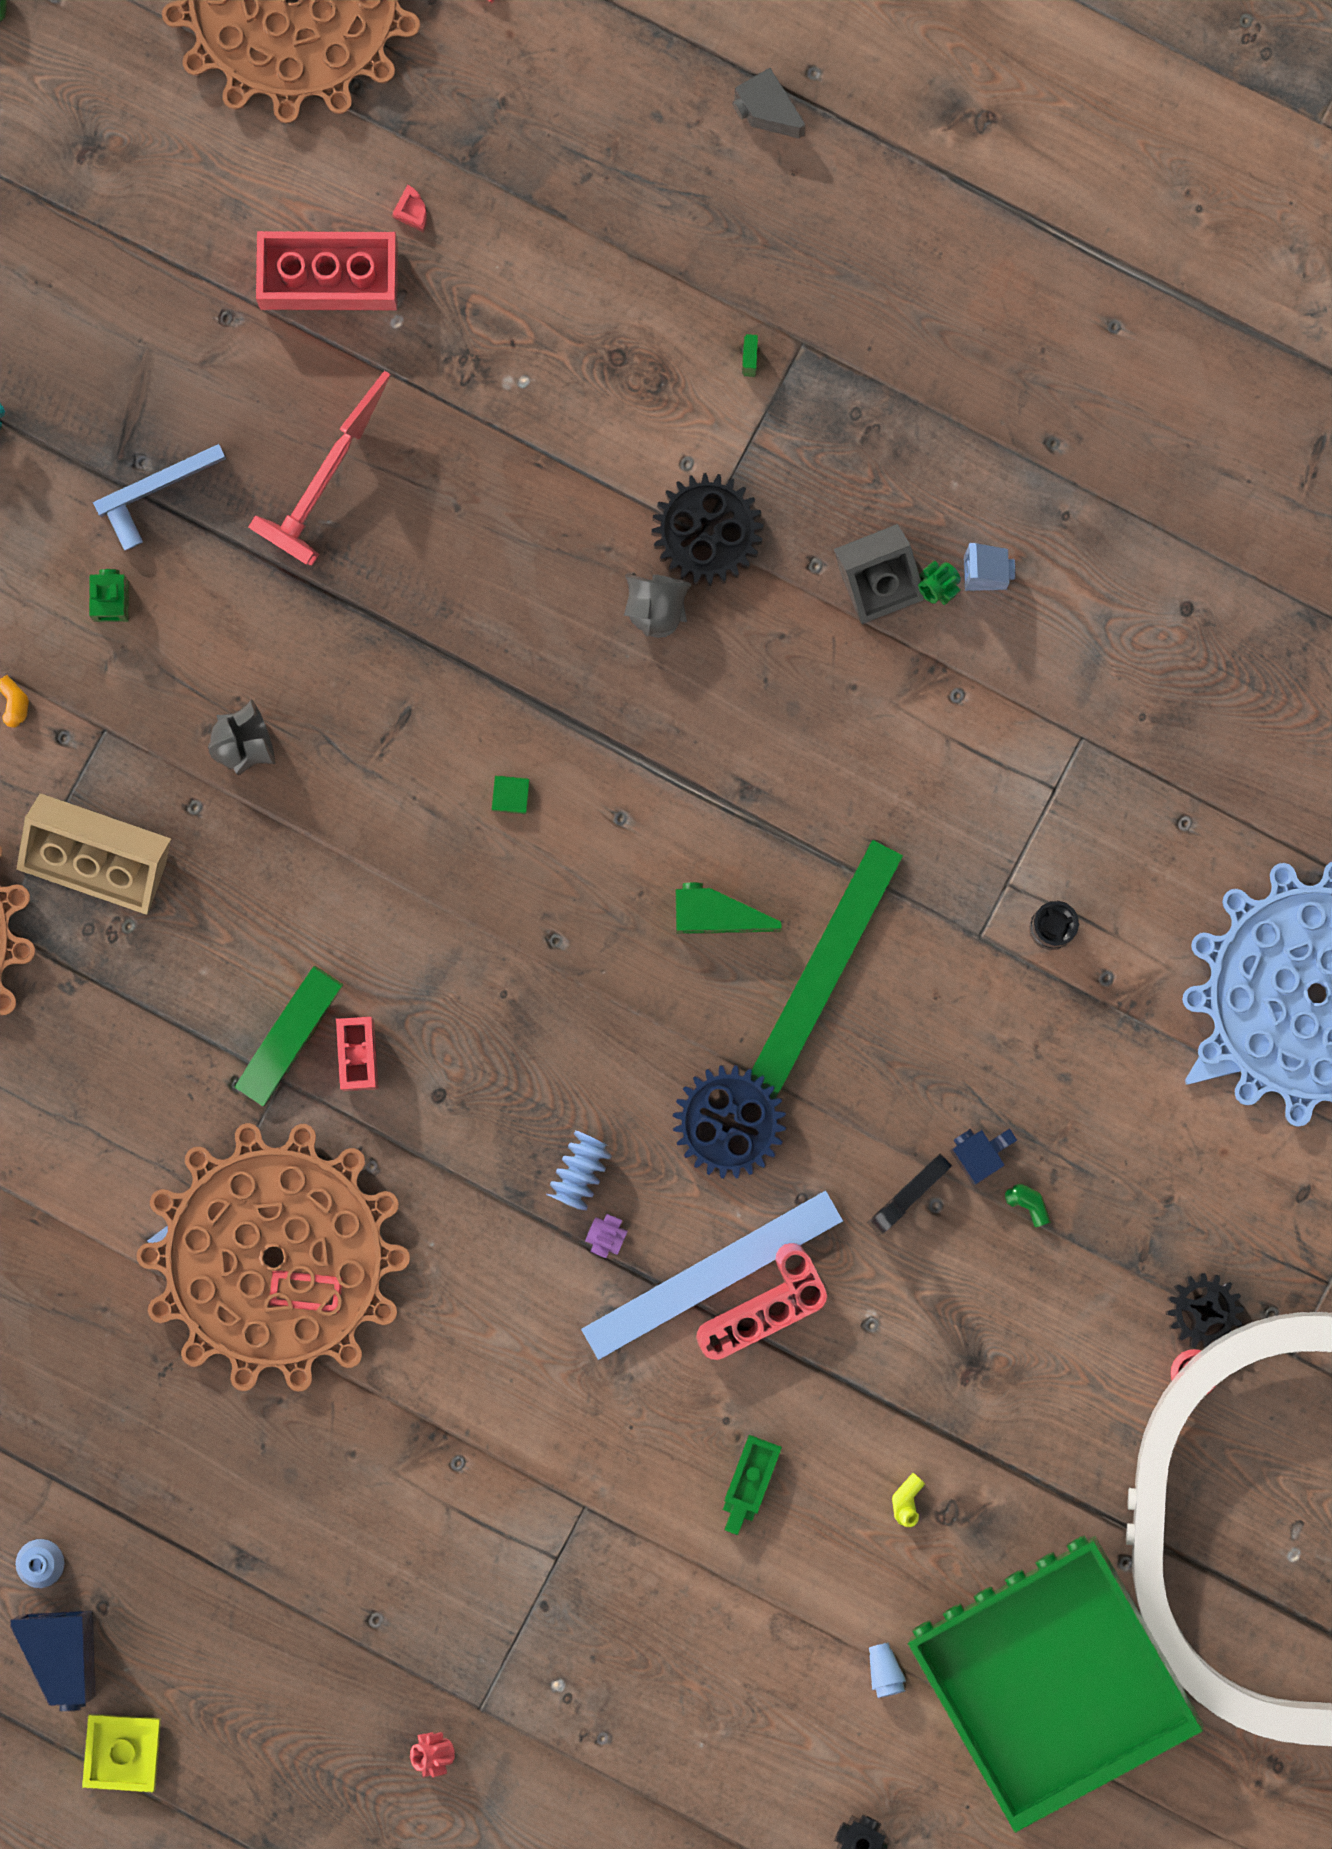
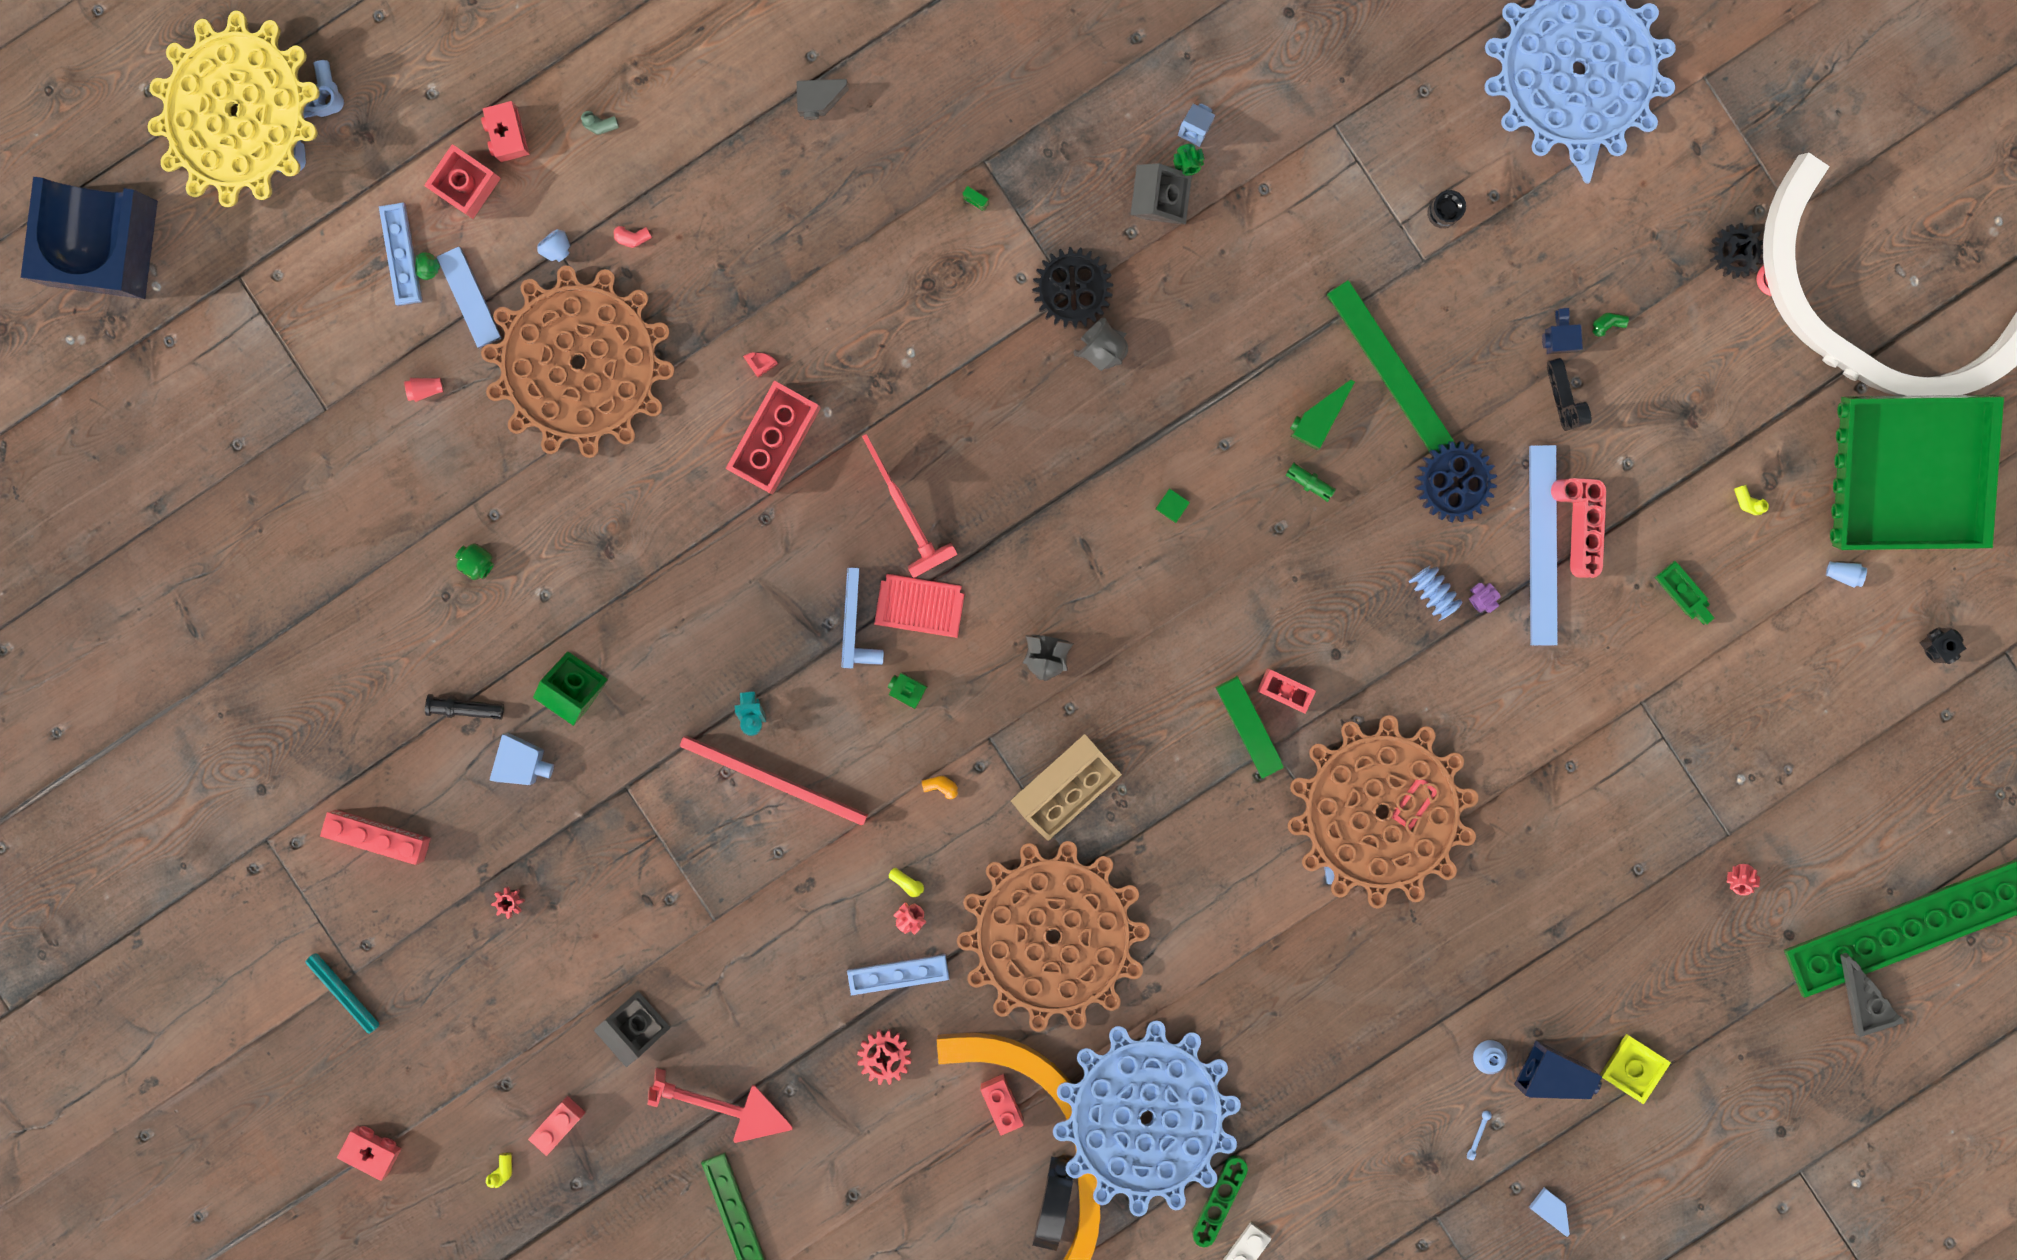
camera: 60 degrees left, 5 degrees up
none -> coral window [874,574,965,638]
none -> green pin [1285,462,1336,502]

